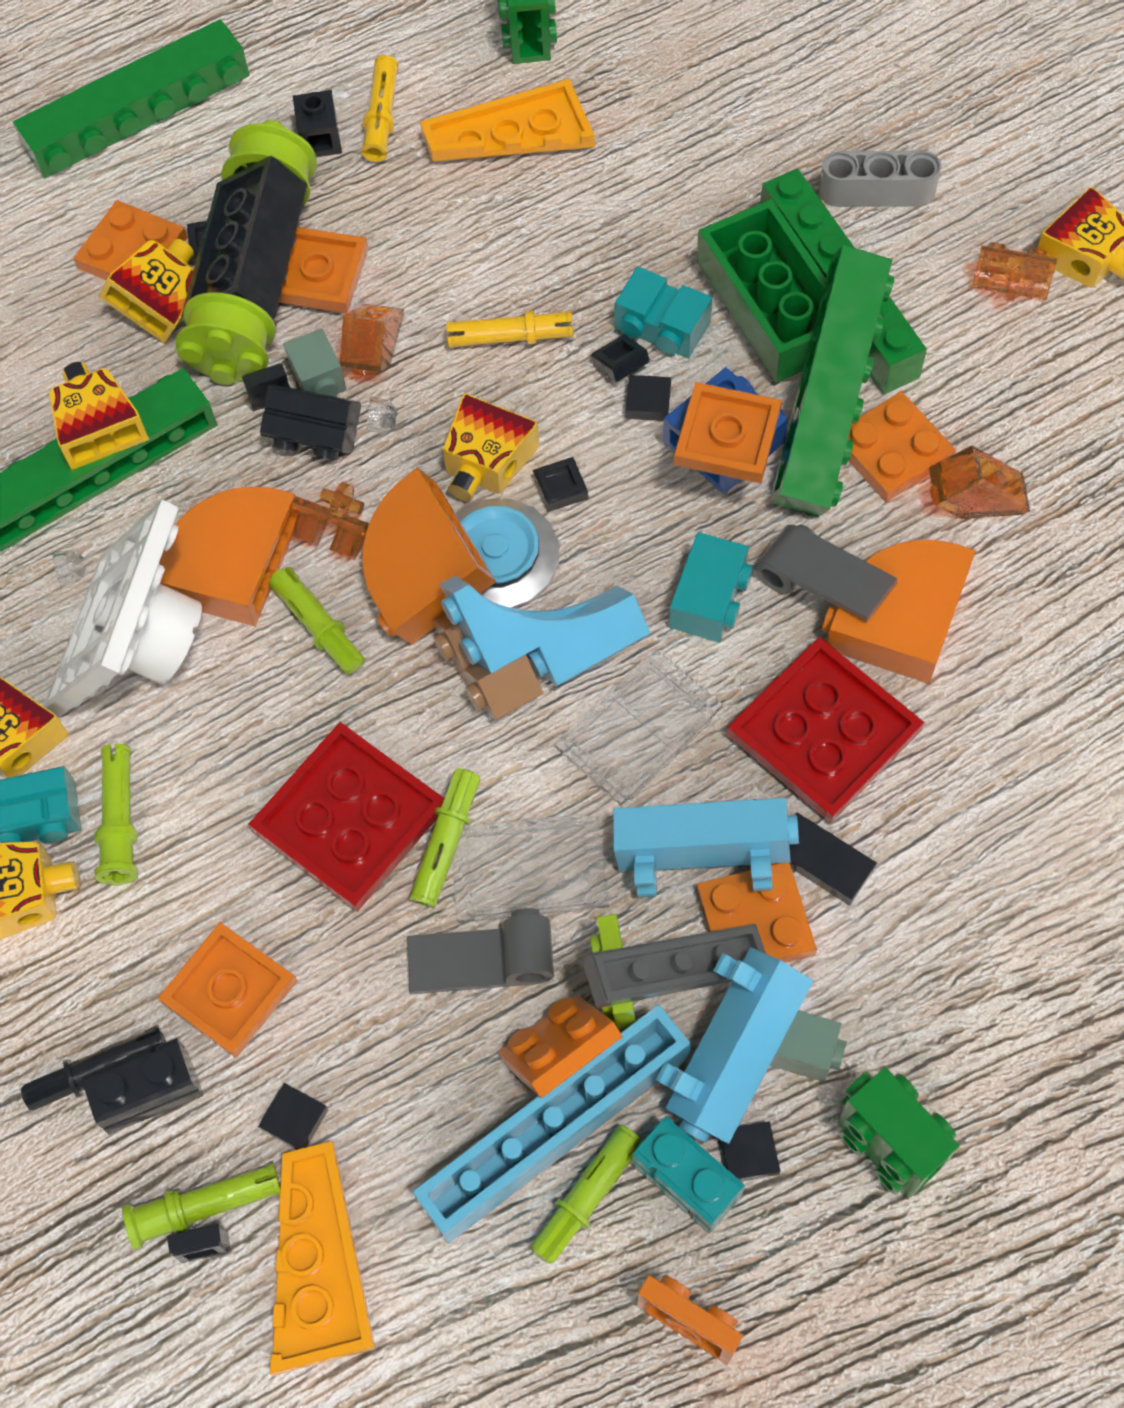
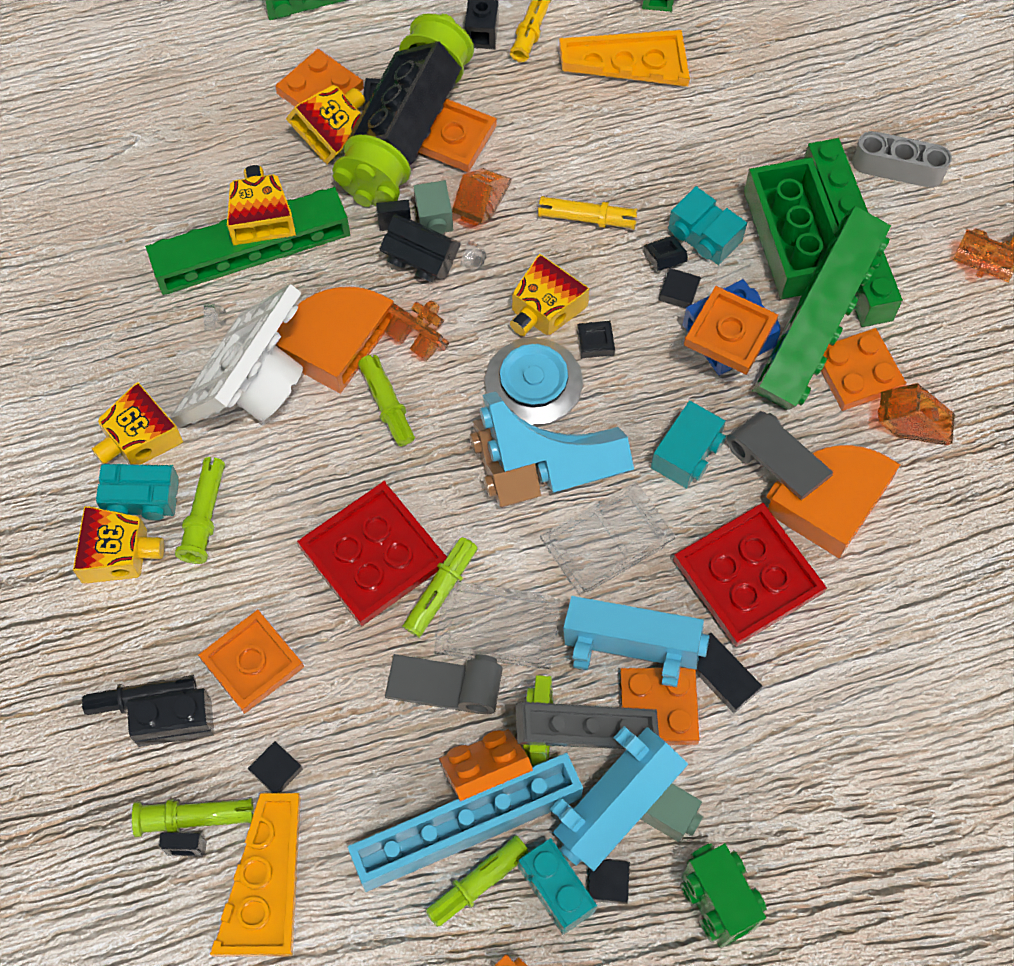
camera: 10 degrees right, 0 degrees up
orange brick [362,467,497,644] -> none

